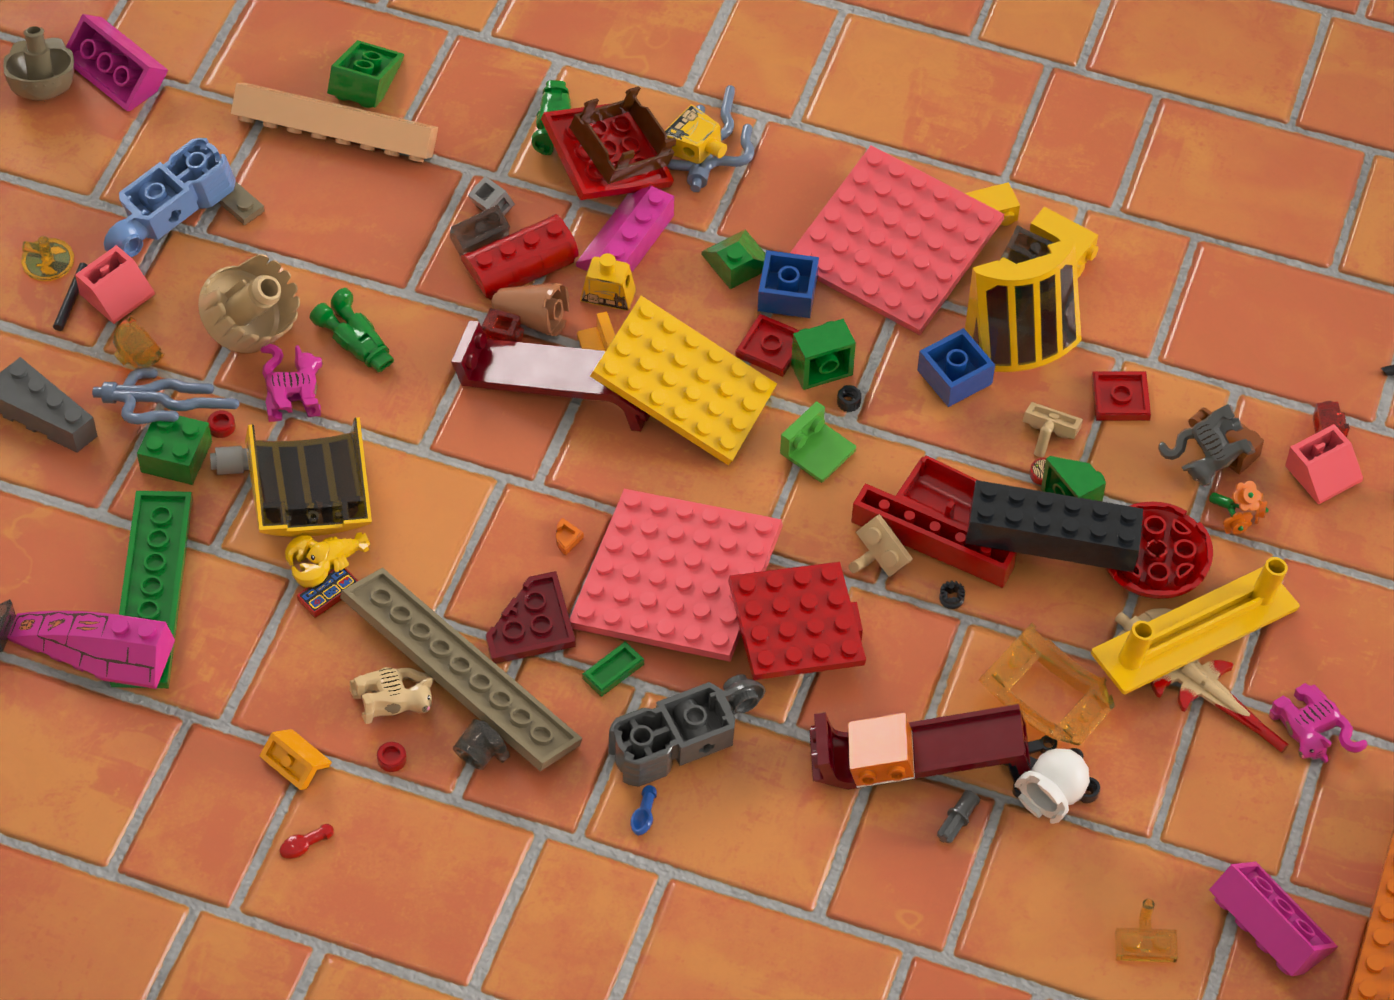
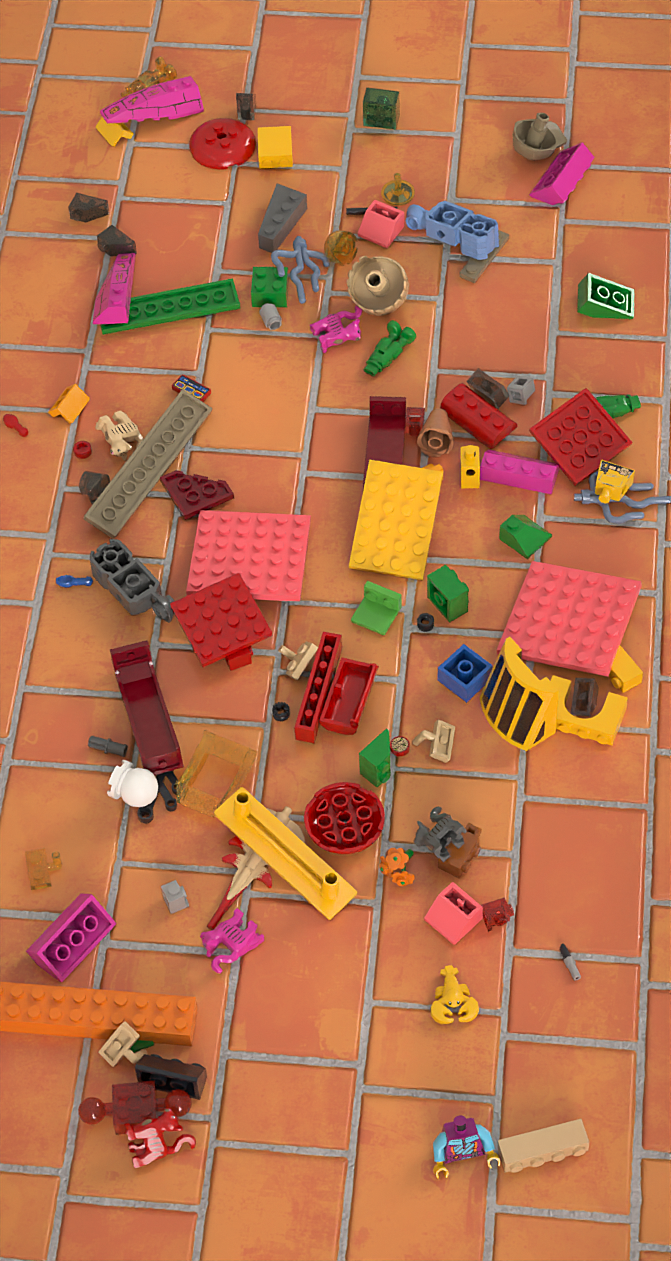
camera: 80 degrees right, 0 degrees up
red tile [207,410,236,438] -> none
light nougat brick [231,83,438,162] -> none
clear smoke windscreen [245,417,372,537] -> none
yellow animal [285,532,370,588] -> none
orange tile [556,518,584,555] -> none
reddish brown piece [569,86,676,184] -> none
green tile [582,641,644,697] -> none
red tile [735,314,800,377] -> none
blue brick [758,250,819,318] -> none
piece [848,713,915,788] -> none
black brick [965,480,1143,573] -> none
red tile [1092,371,1151,421] -> none
none -> light grey brick [161,880,189,914]

